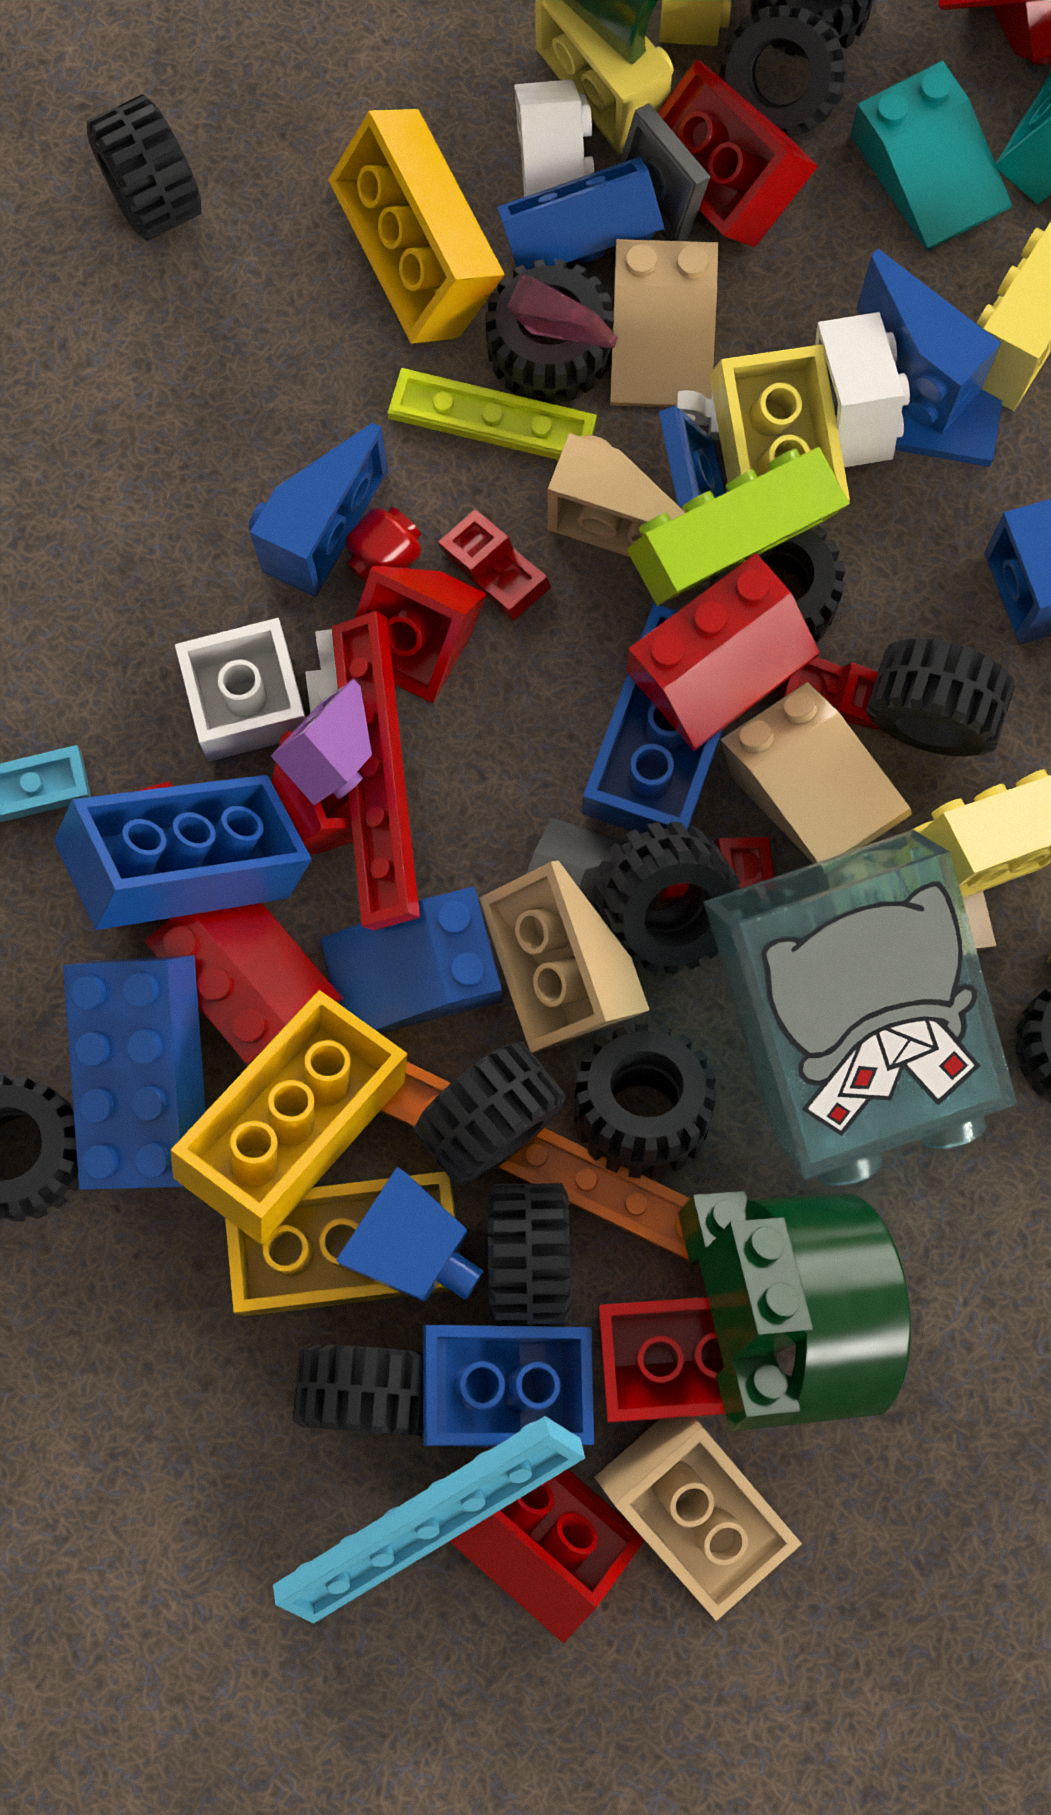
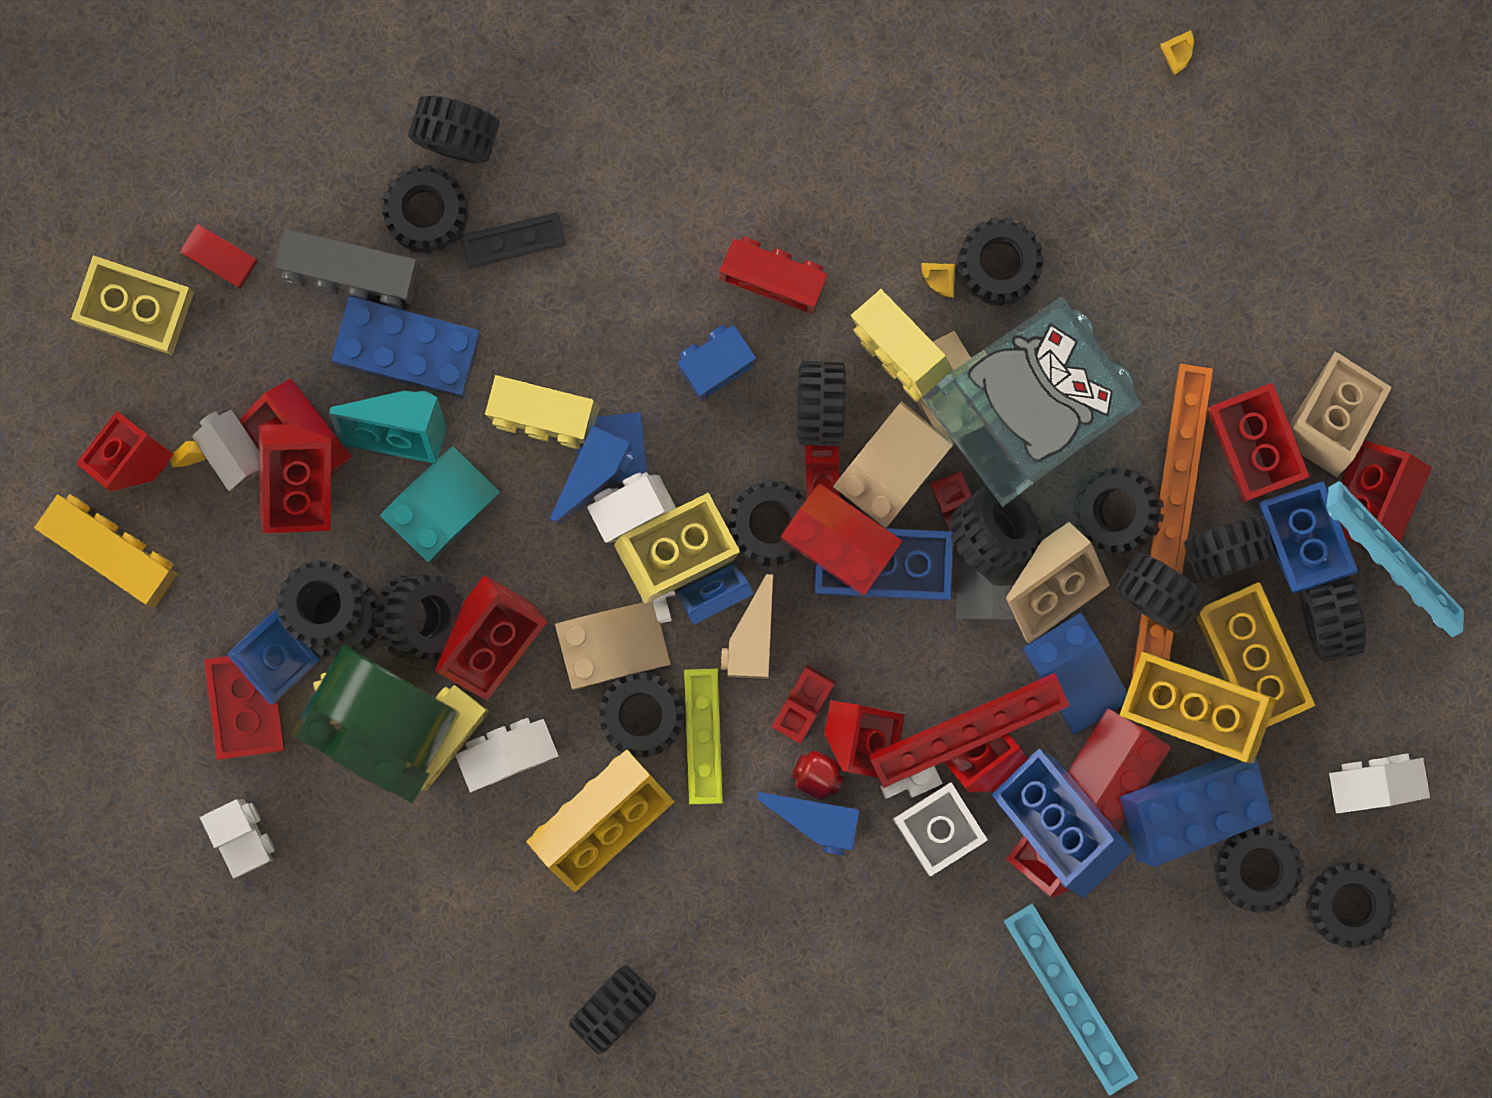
camera: 110 degrees left, 10 degrees up
medium lavender slope [271,678,372,805] -> none
blue torso [336,1167,484,1302] -> none
blue brick [497,157,665,270] -> none
clear pink slope [507,274,618,348] -> none
dark grey tile [619,103,710,241] -> none
lime brick [626,447,850,607] -> none
dark green piece [678,1191,911,1432] -> none
none -> white brick [1329,753,1430,813]

